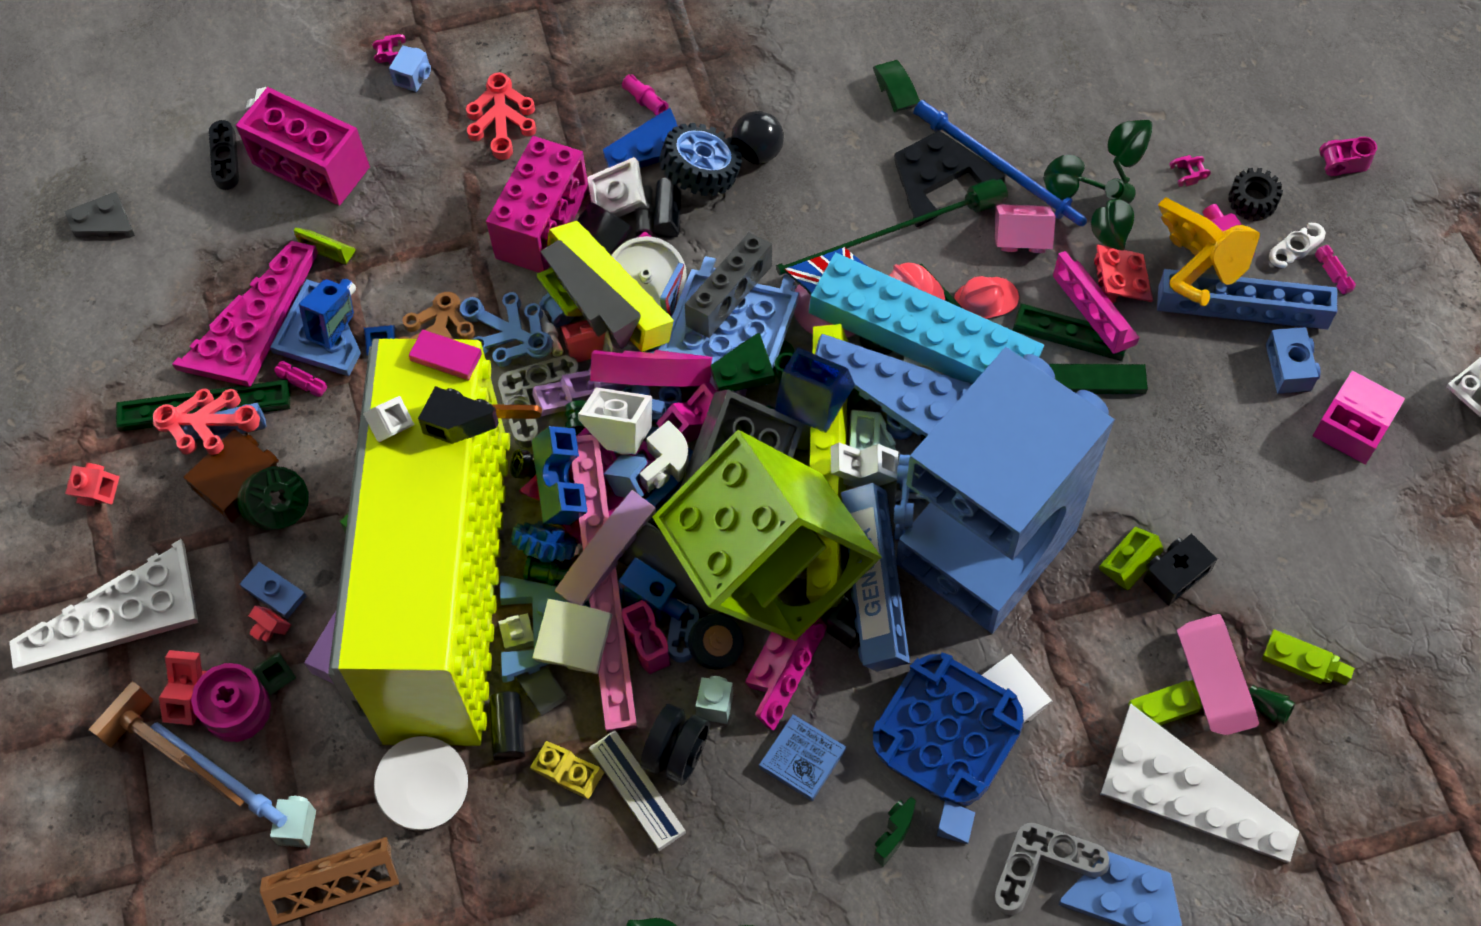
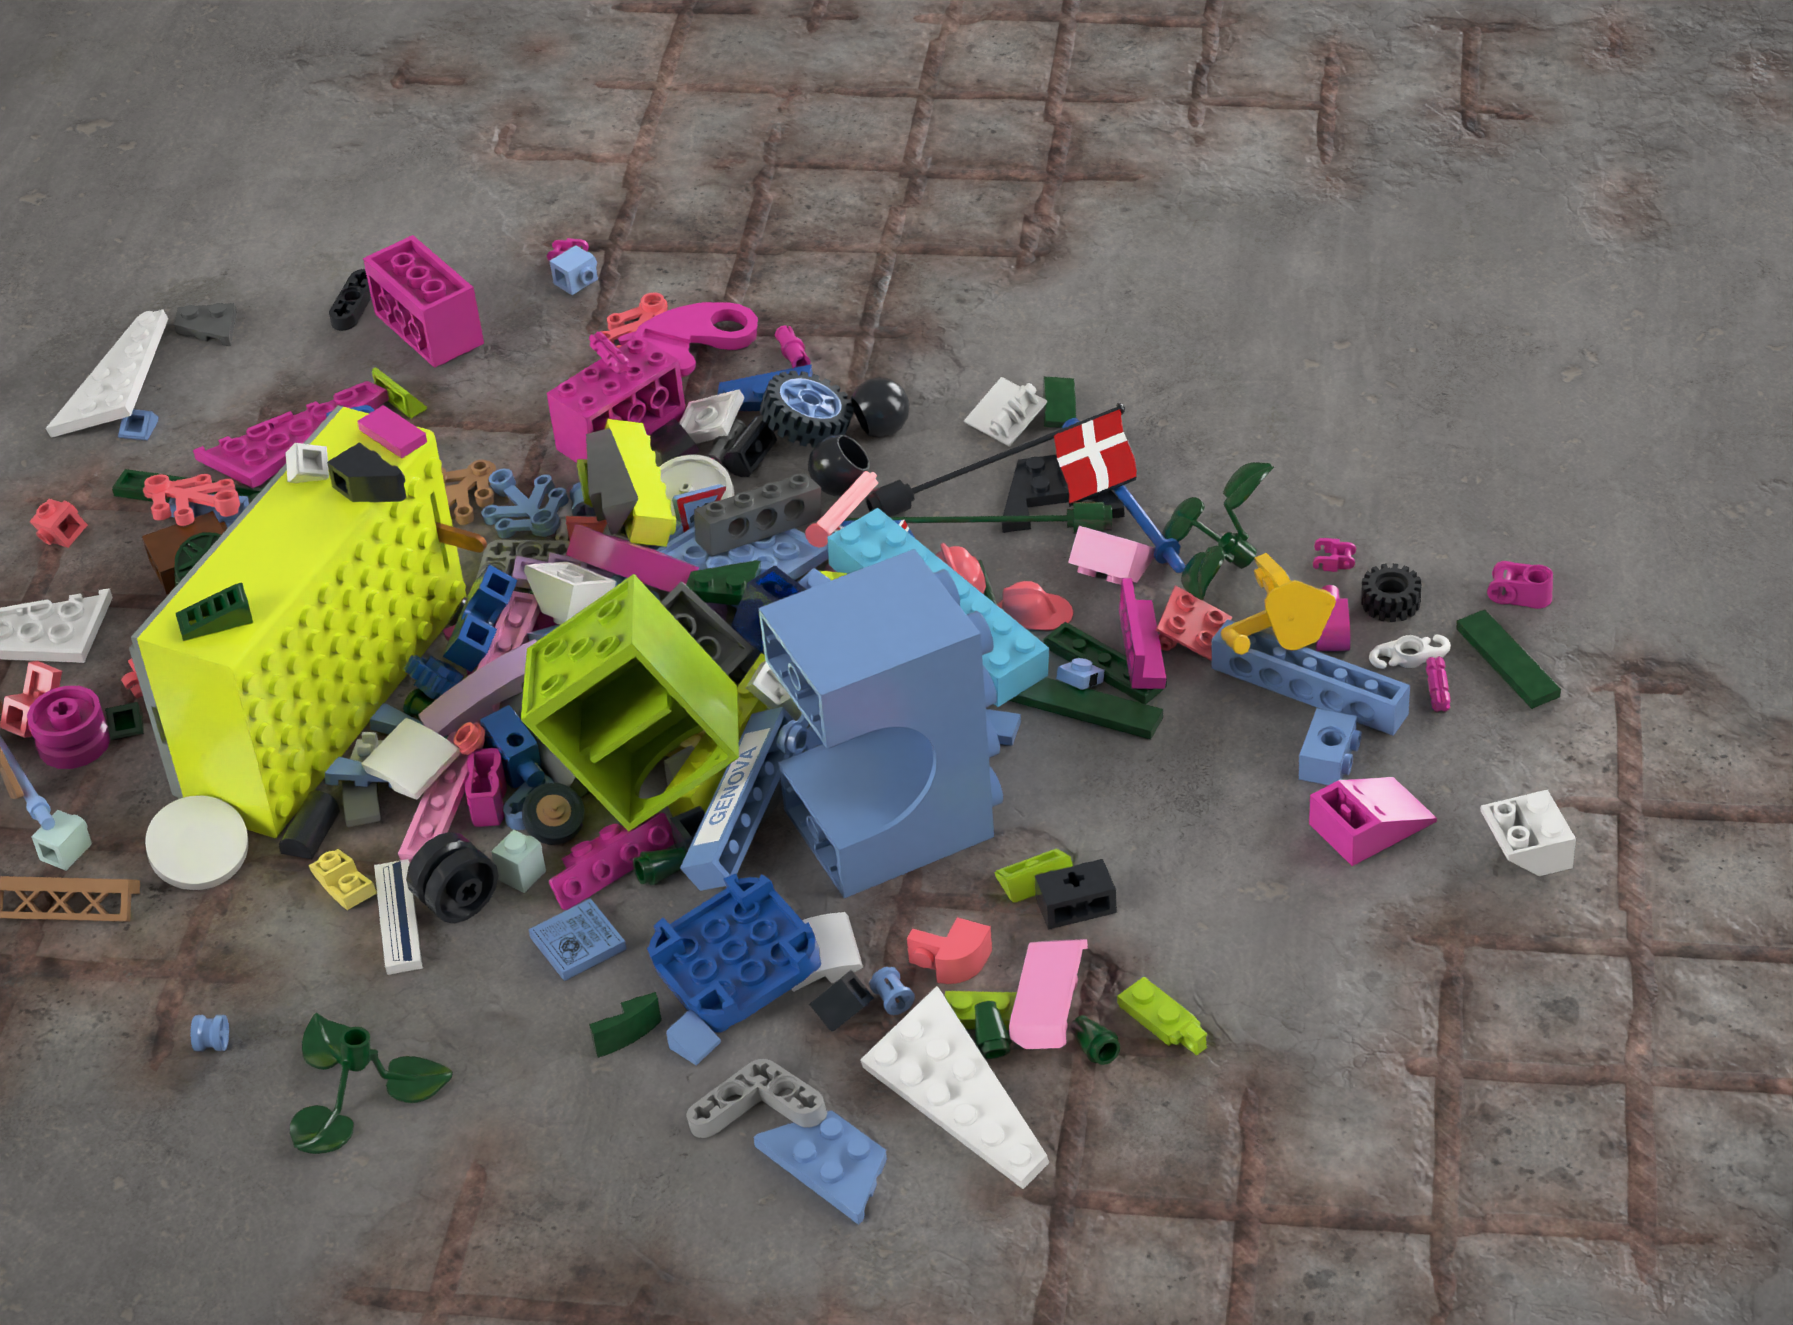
camera: 25 degrees right, 20 degrees down
none -> white wing [46,310,168,438]
none -> medium blue slope [118,409,158,440]
none -> dark green slope [175,583,253,641]
none -> coral plate [453,722,485,755]
none -> dark pink axle [589,331,630,374]
none -> dark pink animal [618,302,758,377]
none -> dark green cone [633,847,686,885]
none -> axle [805,471,878,548]
none -> black helmet [808,435,869,496]
none -> black panel [809,970,874,1031]
none -> flag [865,403,1137,517]
none -> medium blue bush [869,967,915,1015]
none -> coral brick [907,917,992,984]
none -> white hinge [964,377,1047,447]
none -> dark green cone [974,1001,1012,1059]
none -> light blue plate [1056,658,1105,690]
none -> dark green tile [1456,609,1561,709]

